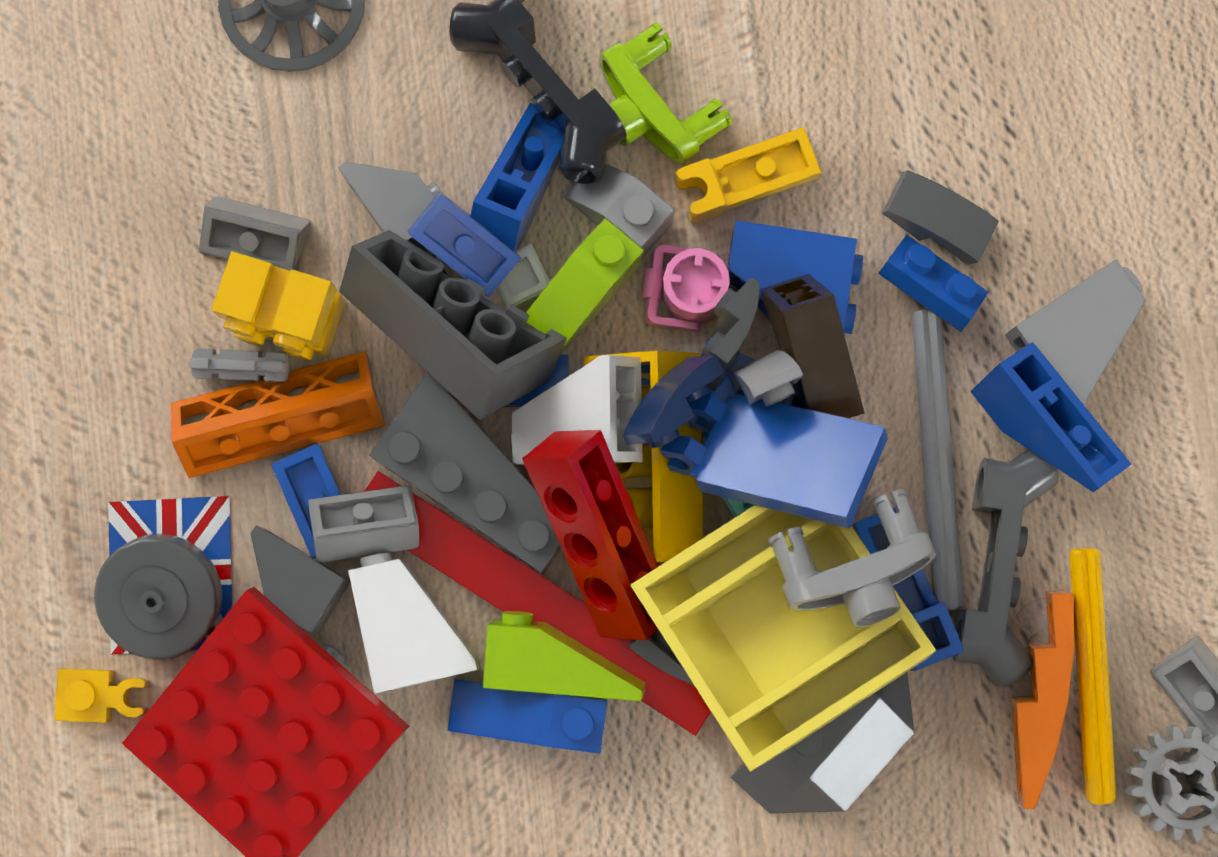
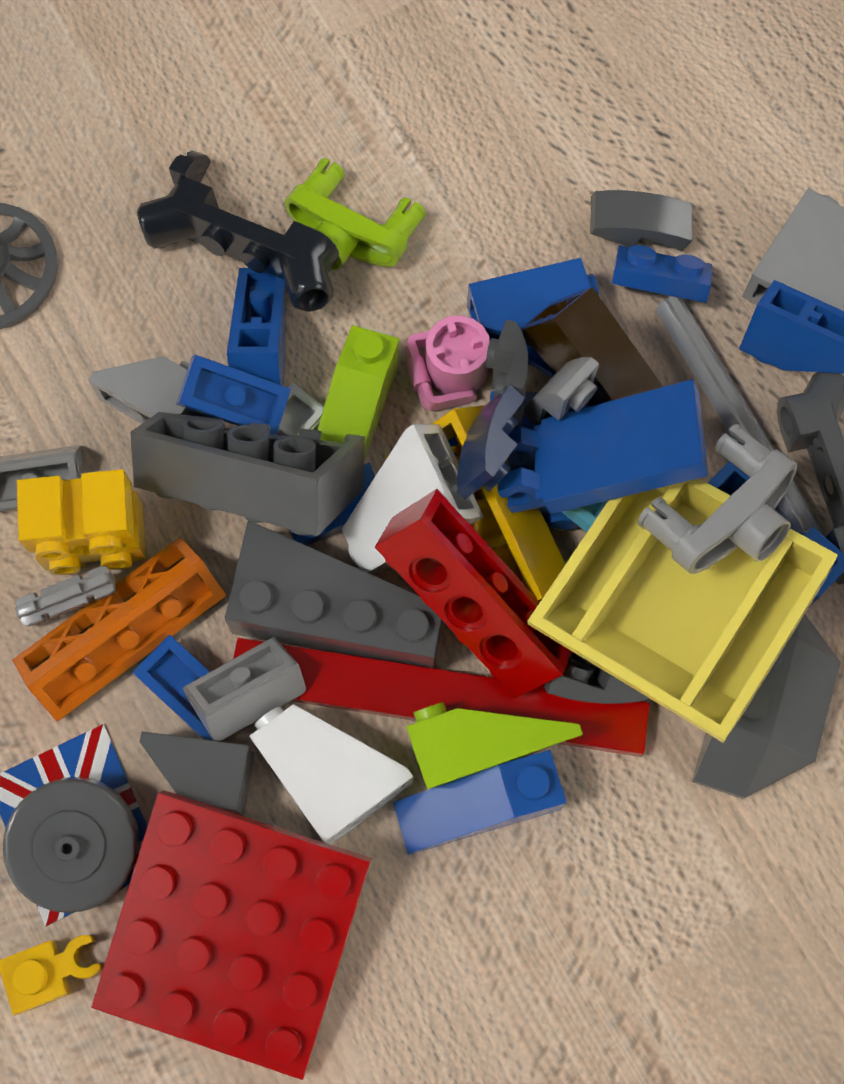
camera: 25 degrees left, 10 degrees down
light grey slope [565,163,675,260] -> none
yellow plate [674,127,822,223] -> none

